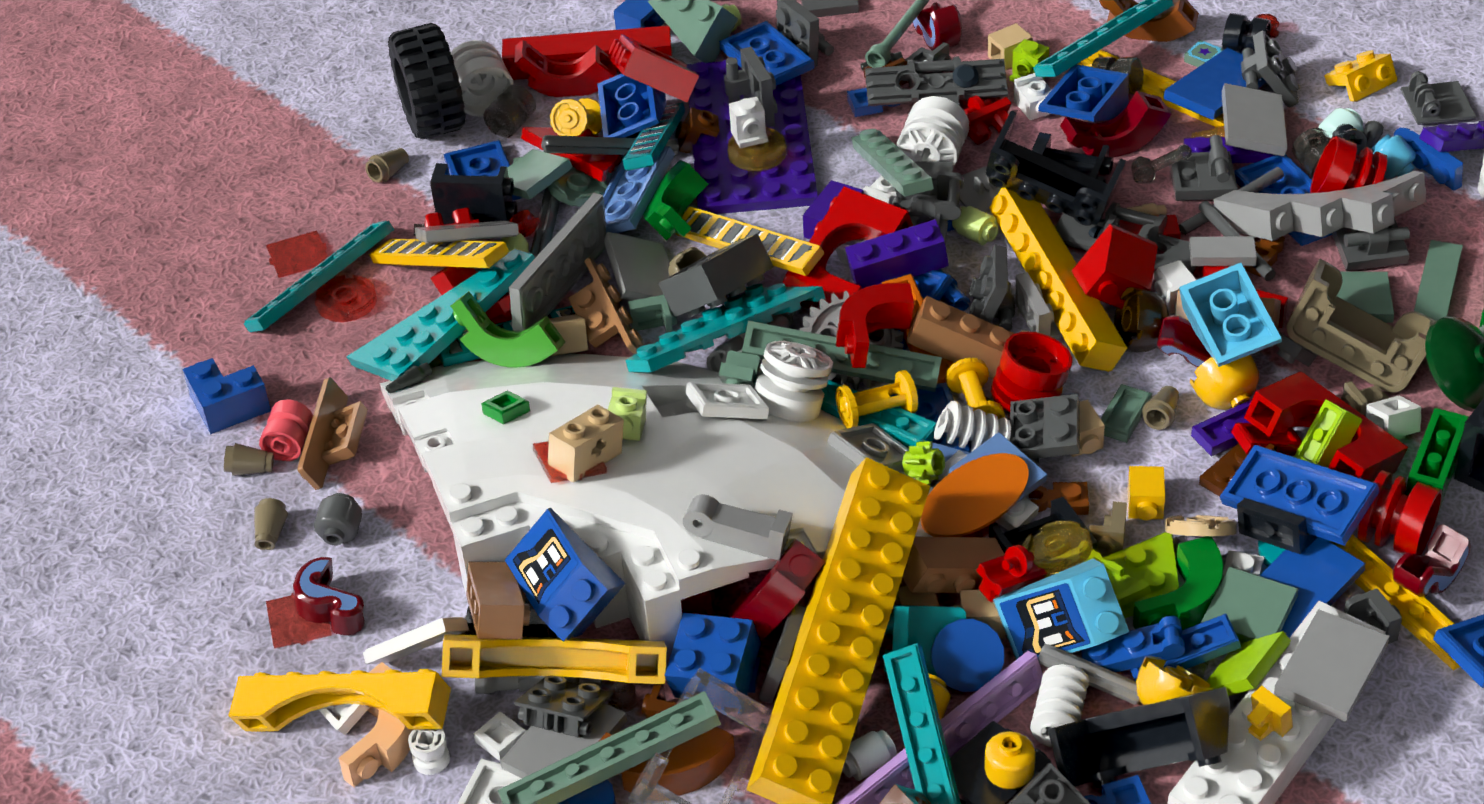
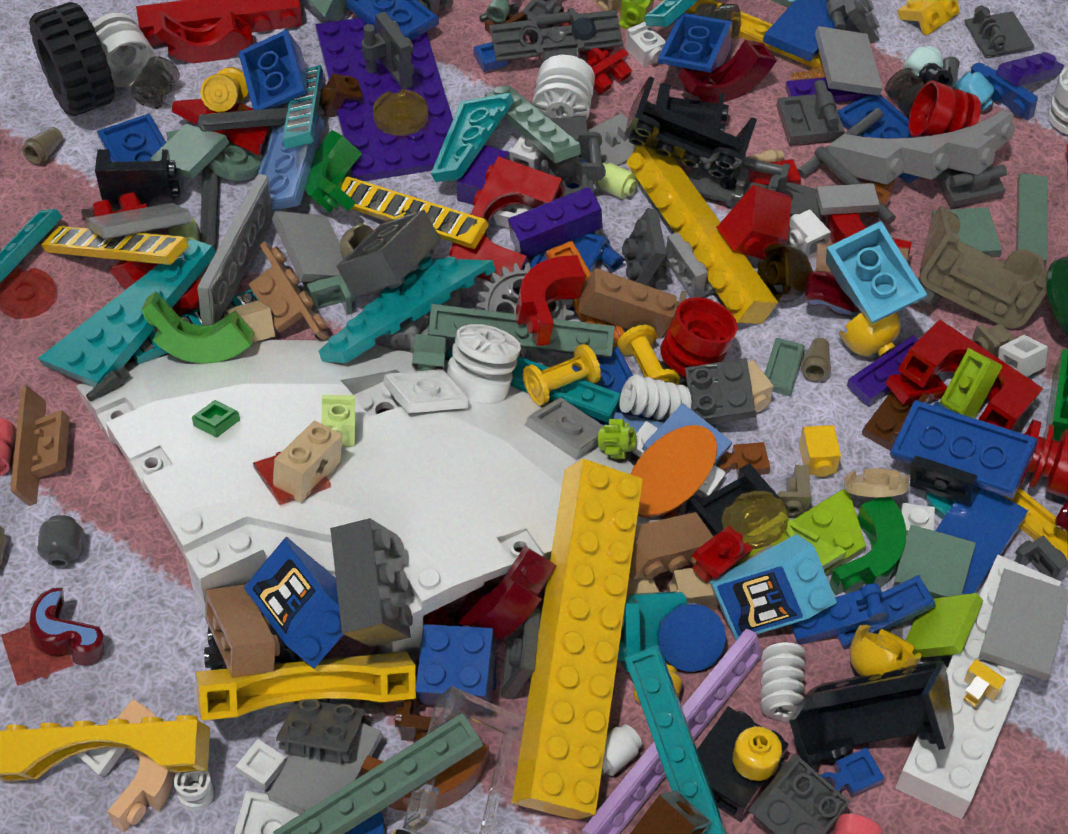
camera: 15 degrees left, 10 degrees up
white tile [363,617,469,664] -> none
clear red plate [509,210,541,237] -> none
red arch [609,34,699,102] -> none
light grey leg [683,494,793,561] -> none
white brick [729,97,768,149] -> none
light grey axle [1038,644,1140,705] -> none
clear smoke piece [1131,144,1192,184] -> none
none -> dark grey brick [330,518,413,647]
none -> teal wing [431,93,514,182]

